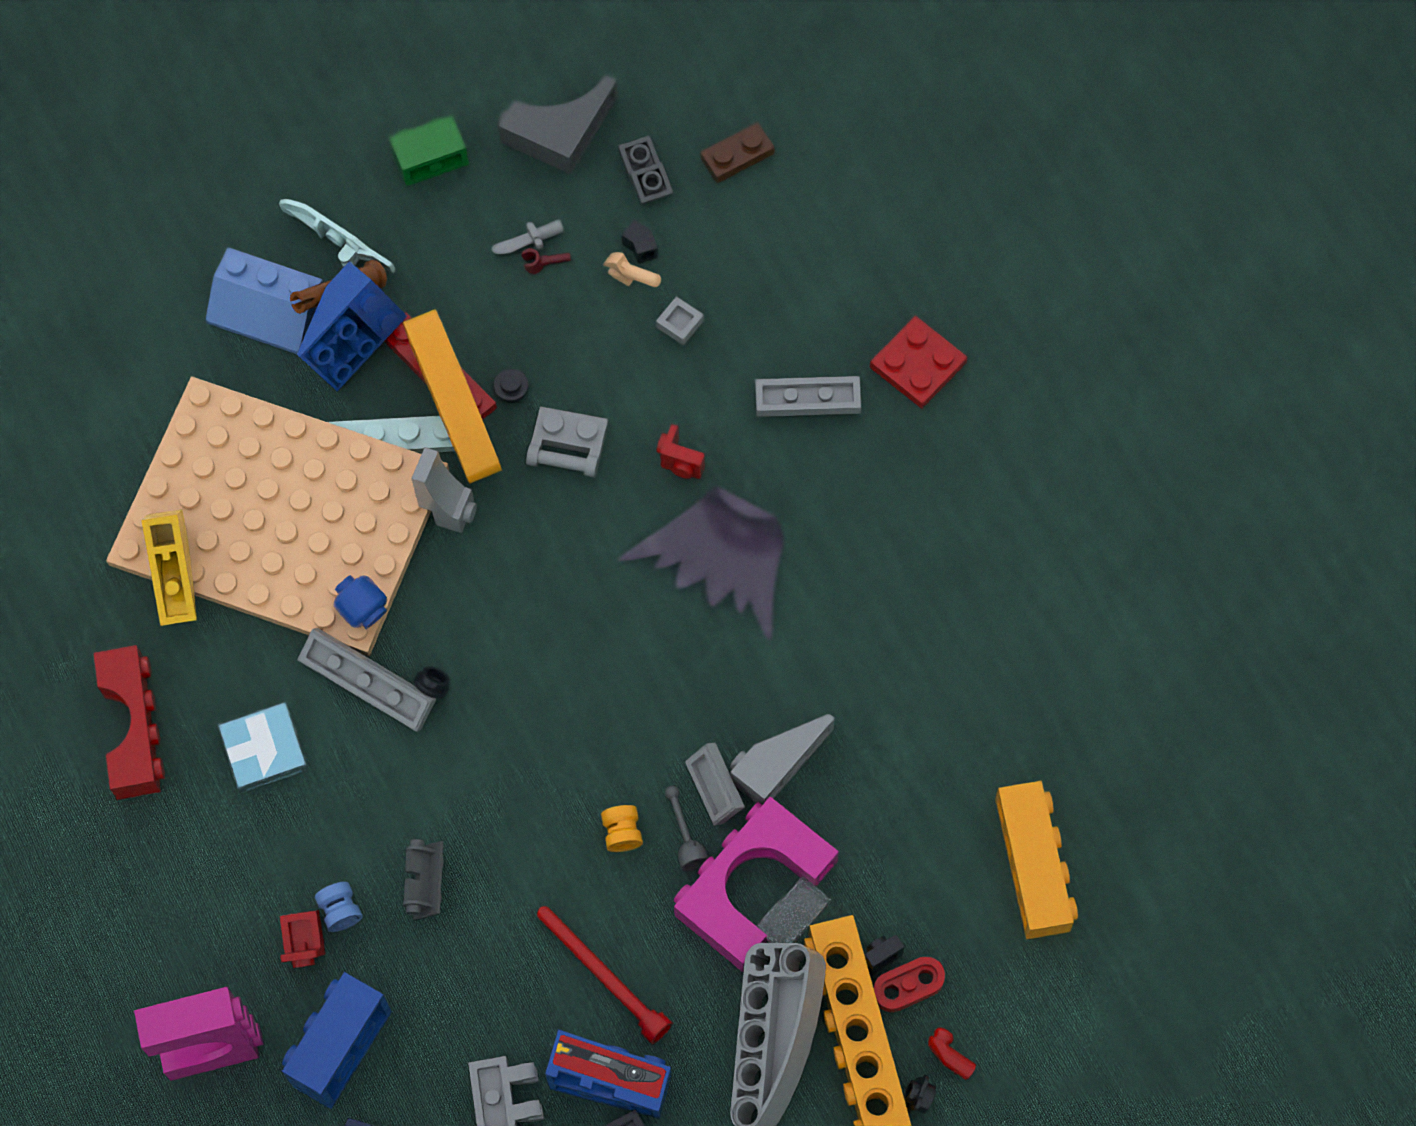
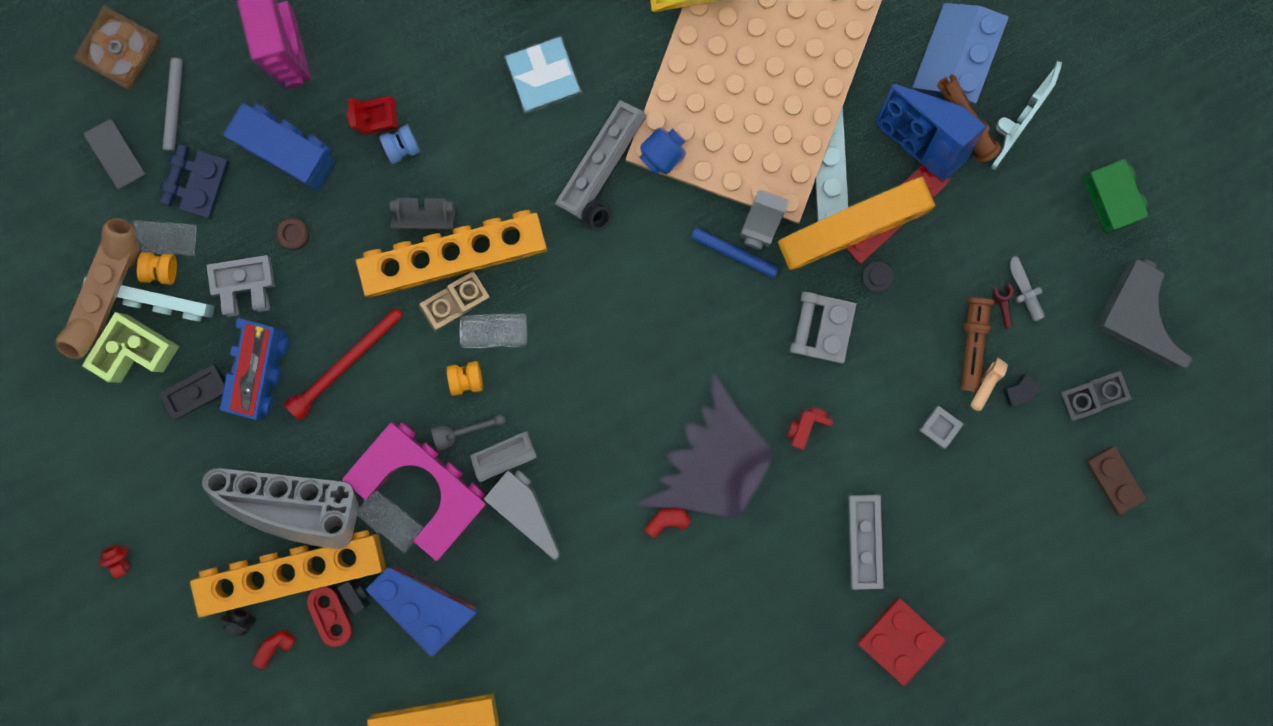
camera: 85 degrees right, 20 degrees up
none -> reddish brown tile [277,218,310,250]
none -> light orange brick [356,210,548,298]
none -> blue wedge [366,564,480,657]
none -> tan slope [419,271,489,332]
none -> clear slope [460,314,527,348]
none -> red arm [644,508,691,539]
none -> blue bar [691,227,779,278]
none -> dark orange pin [960,297,995,392]

